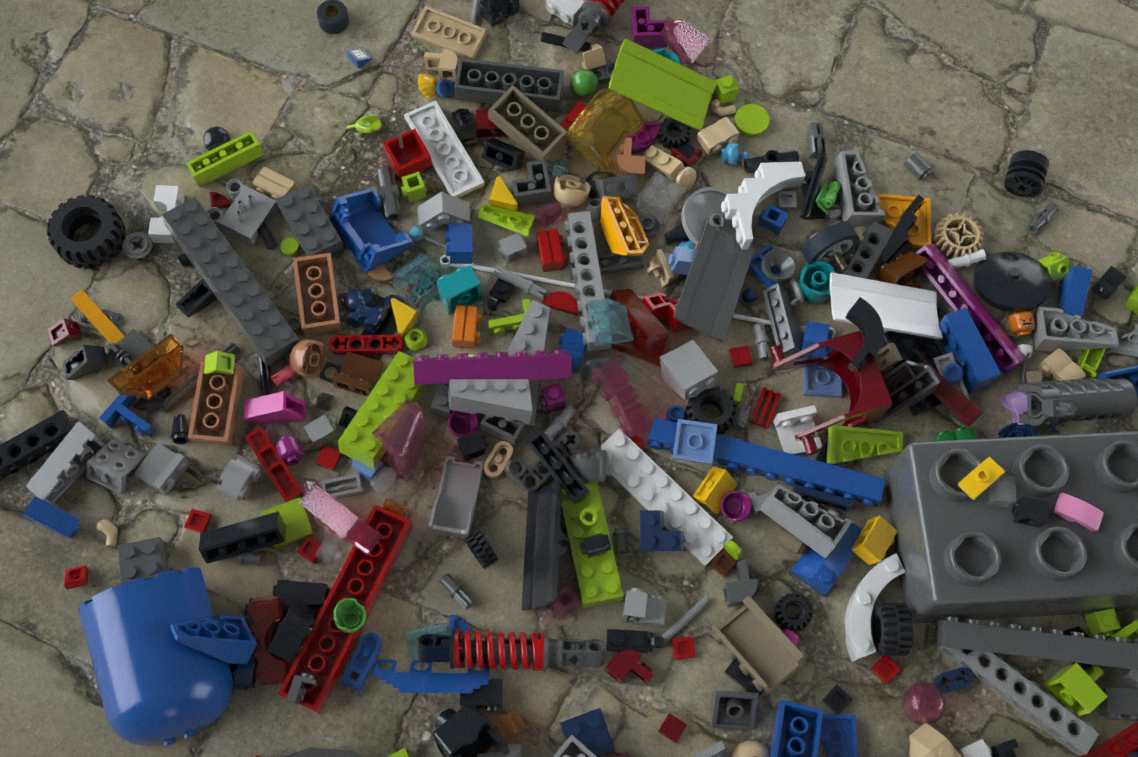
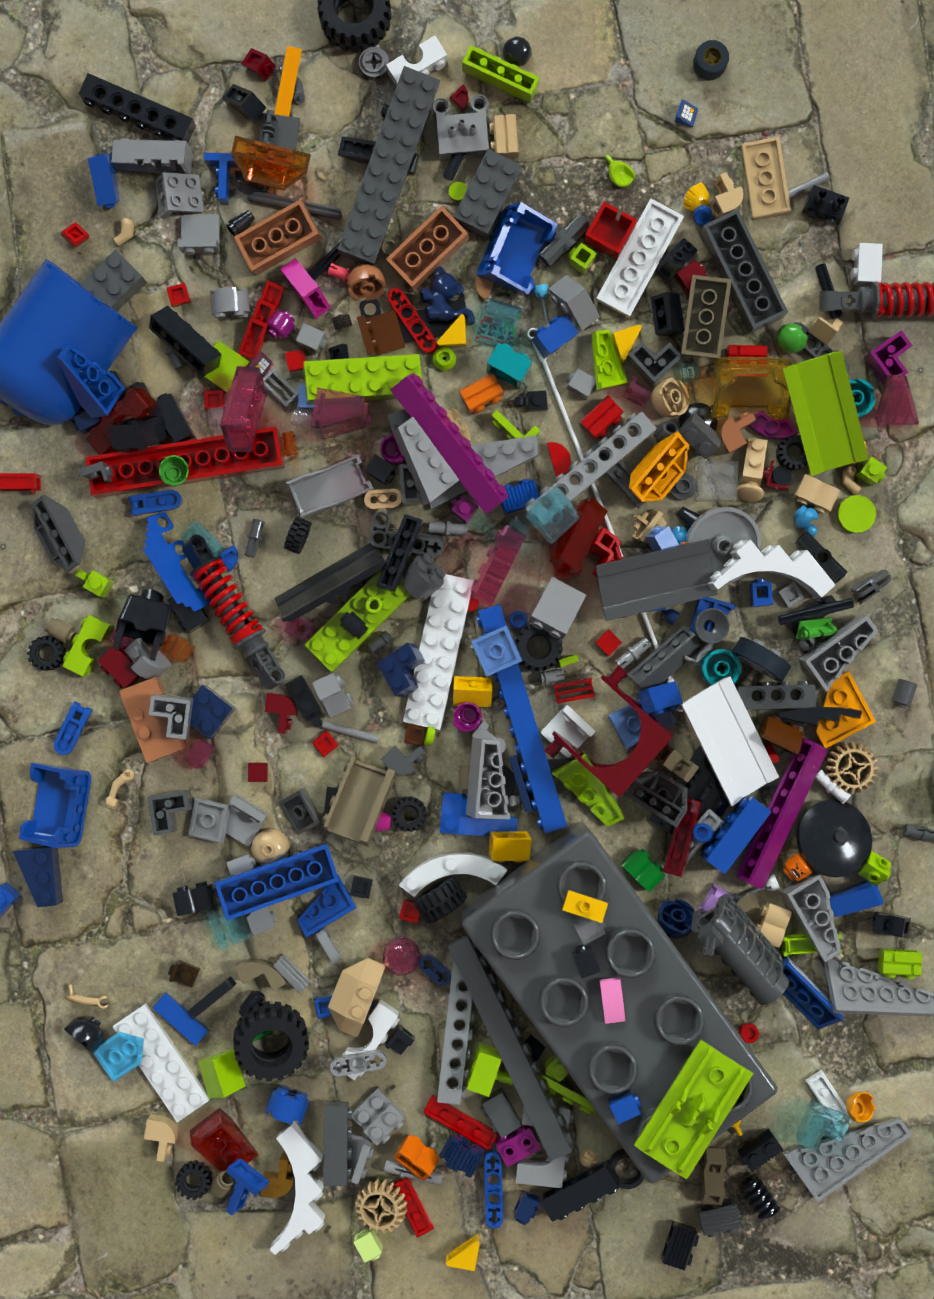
camera: 60 degrees right, 20 degrees up
lime panel [204,351,235,375] -> none
light grey pin [493,265,548,300] -> none
black arch [845,297,884,372] -> none

